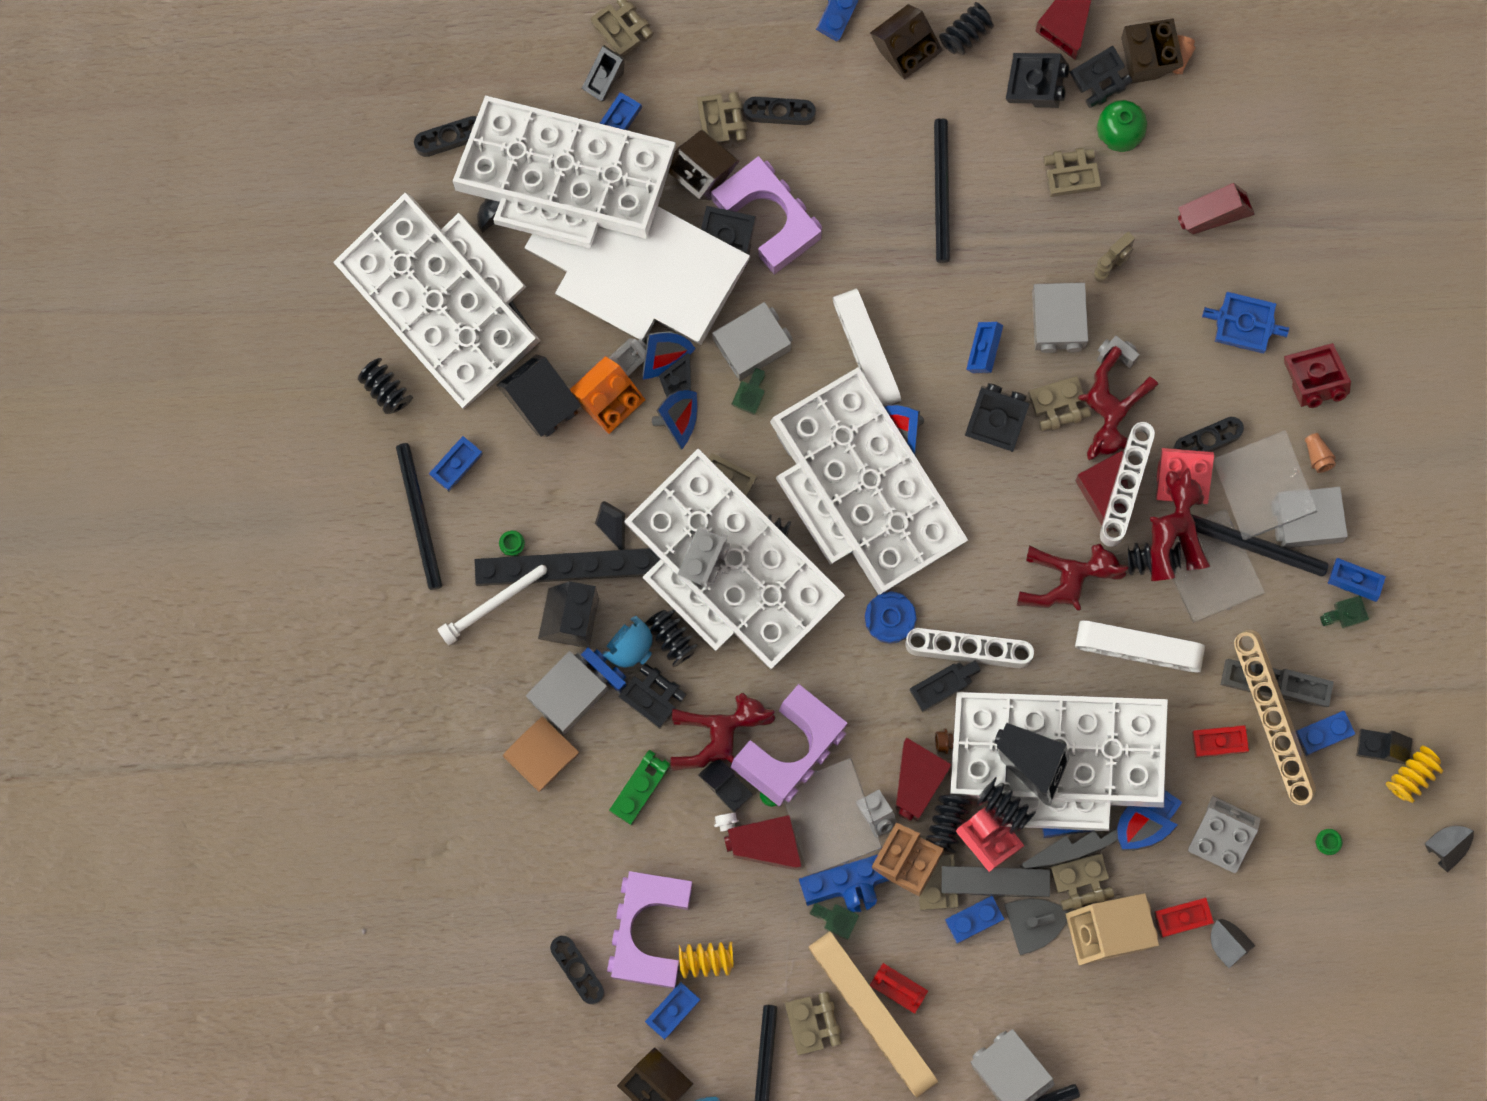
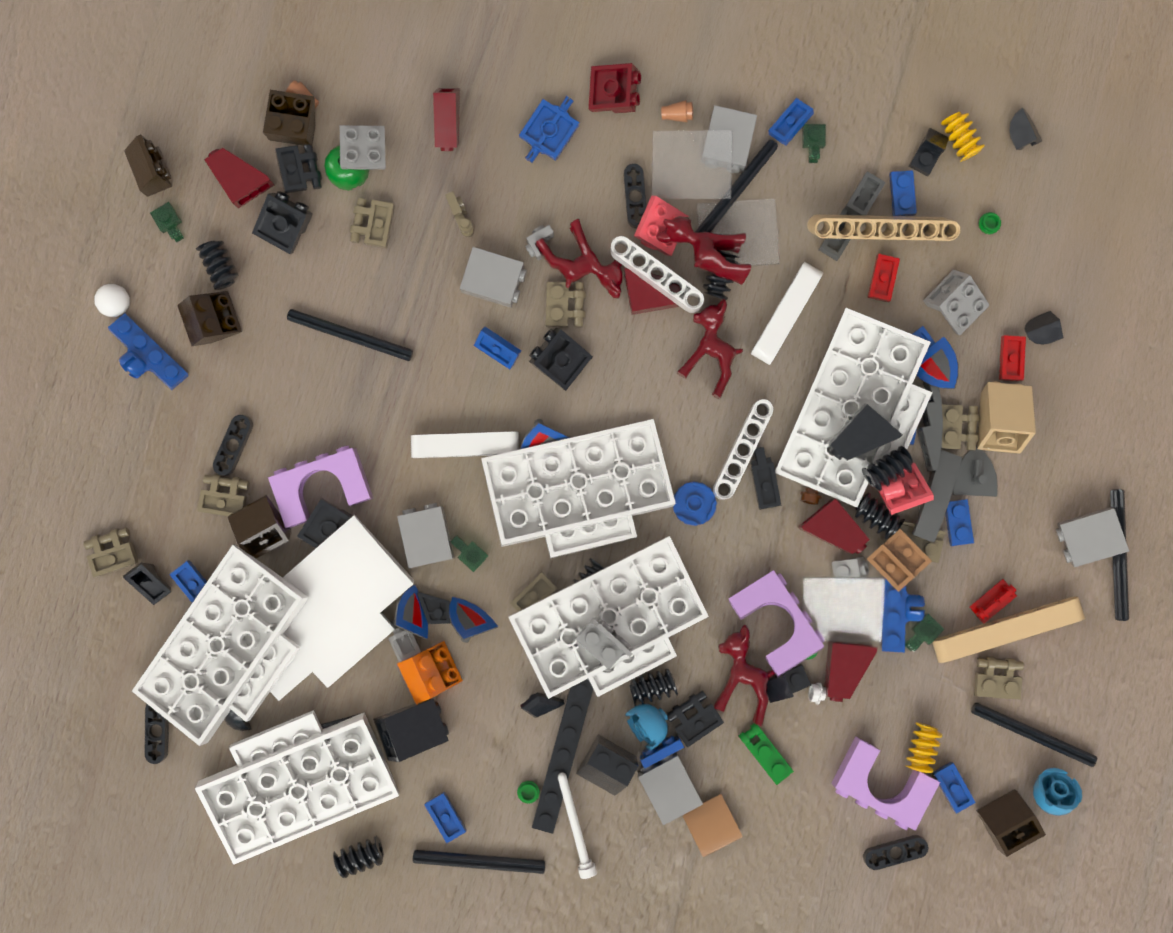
camera: 75 degrees left, 10 degrees up
none -> light grey bracket [339,125,386,170]

